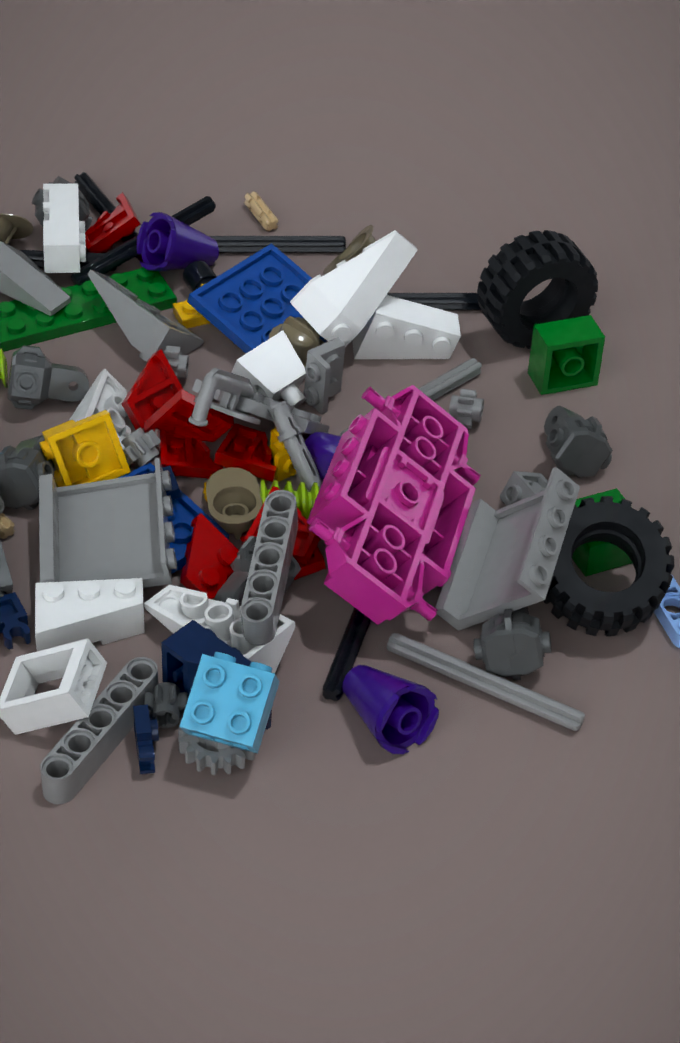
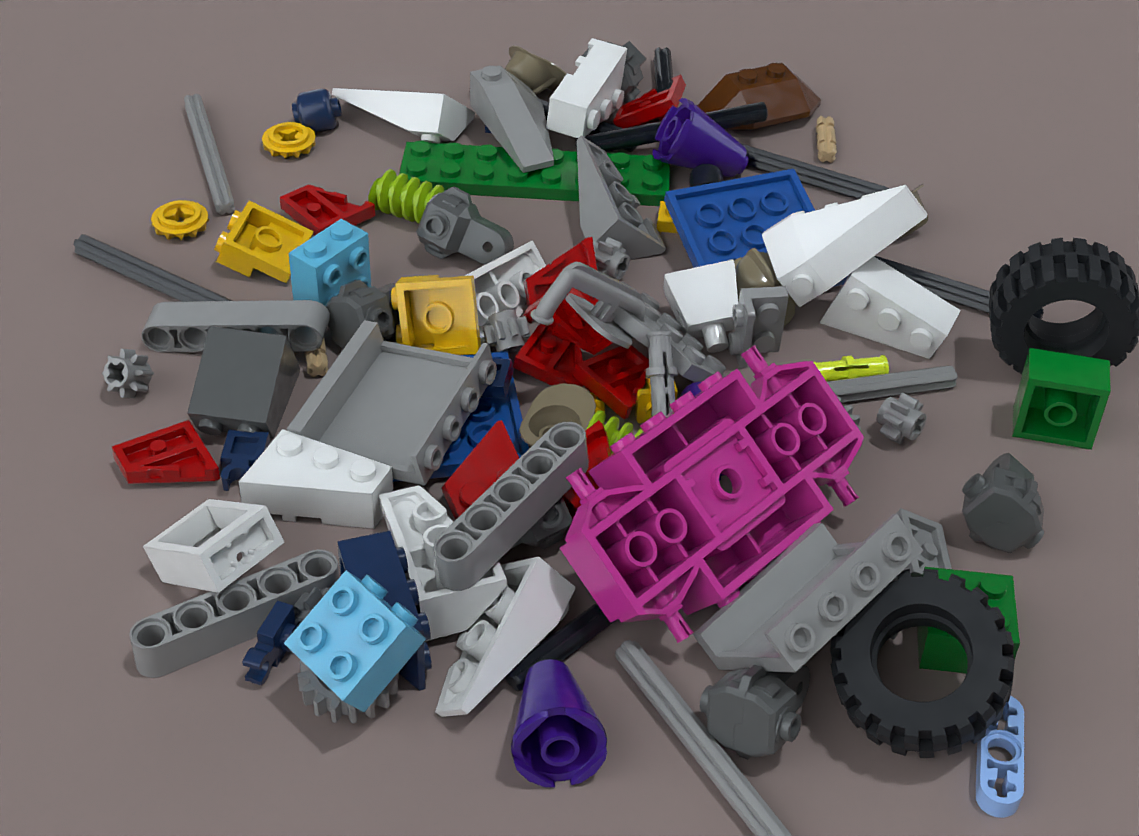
camera: 30 degrees right, 0 degrees up
none -> white wedge [435,556,576,717]
none -> reddish brown wedge [697,63,821,129]
none -> neon yellow pin [814,355,889,382]

